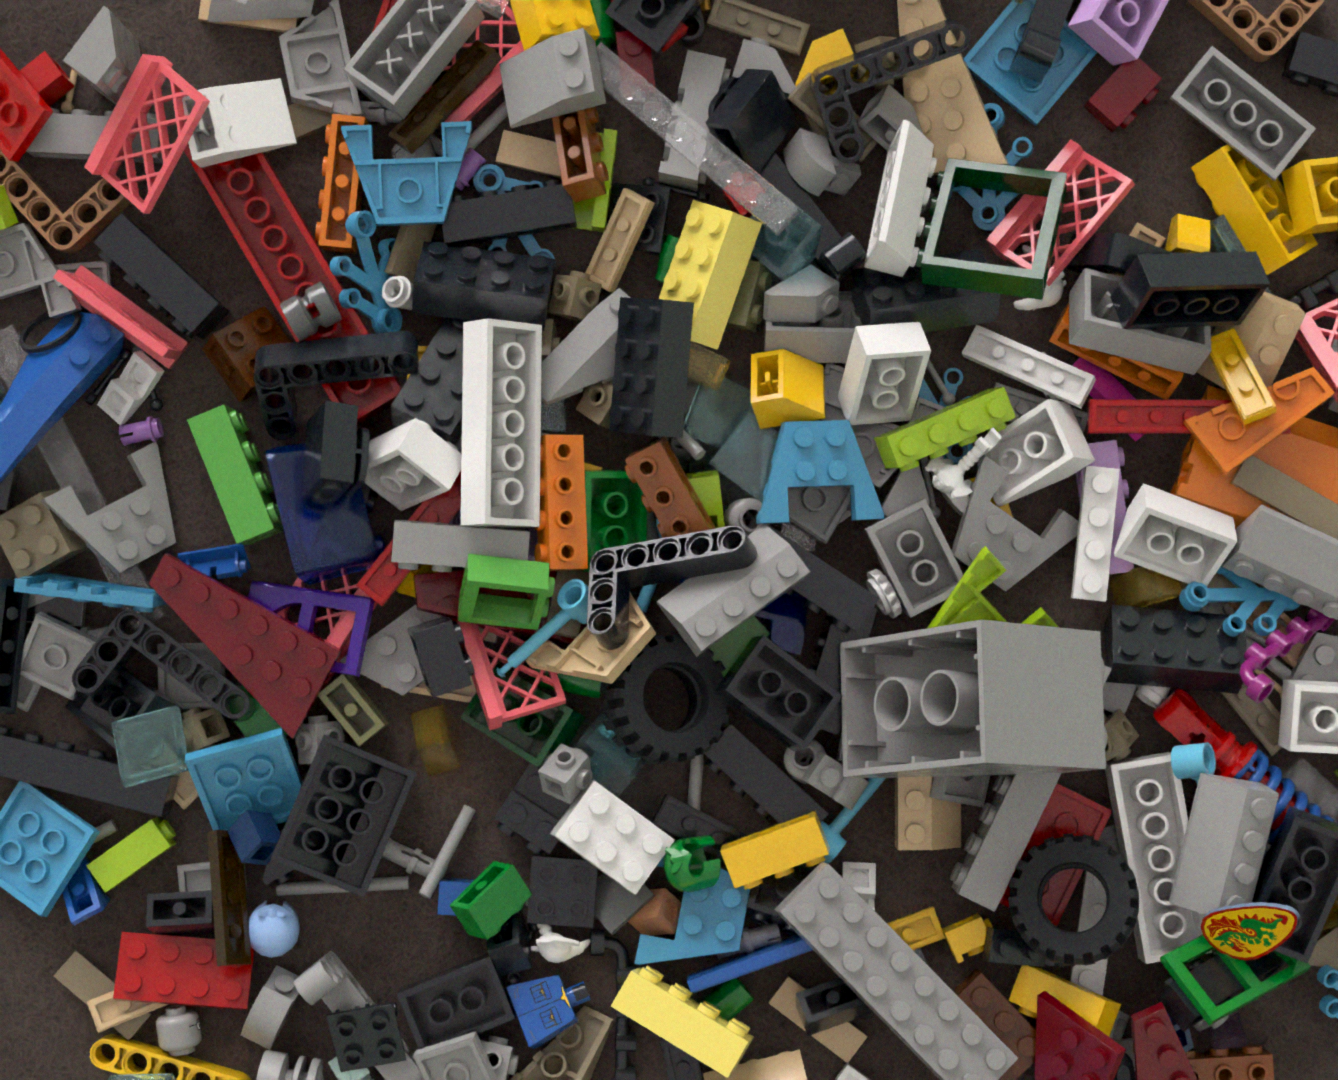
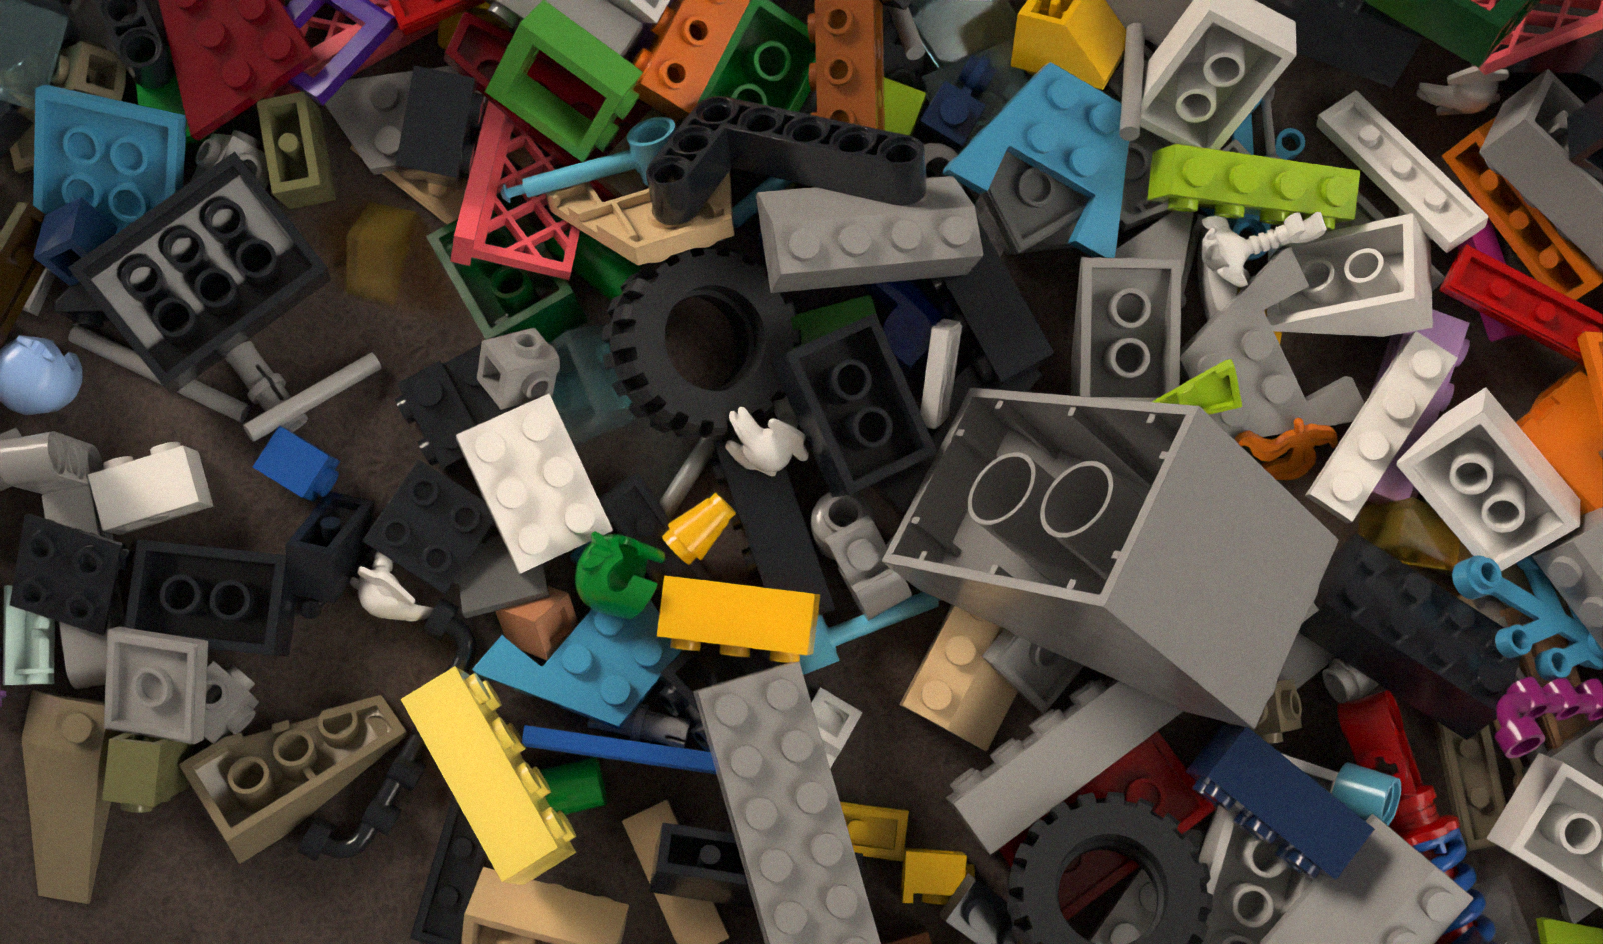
camera: 20 degrees right, 5 degrees down
green brick [449,861,532,940] -> none
blue torso [506,975,591,1050] -> none
white gear [866,569,902,619] -> none
none -> white brick [88,442,213,535]
none -> yellow cone [662,492,736,565]
none -> white piece [725,396,809,476]
none -> dark blue plate [918,54,998,151]
none -> white tile [920,319,962,429]
none -> light grey bar [1119,23,1145,141]
none -> dark blue brick [1185,724,1375,880]
none -> orange piece [1234,418,1338,480]

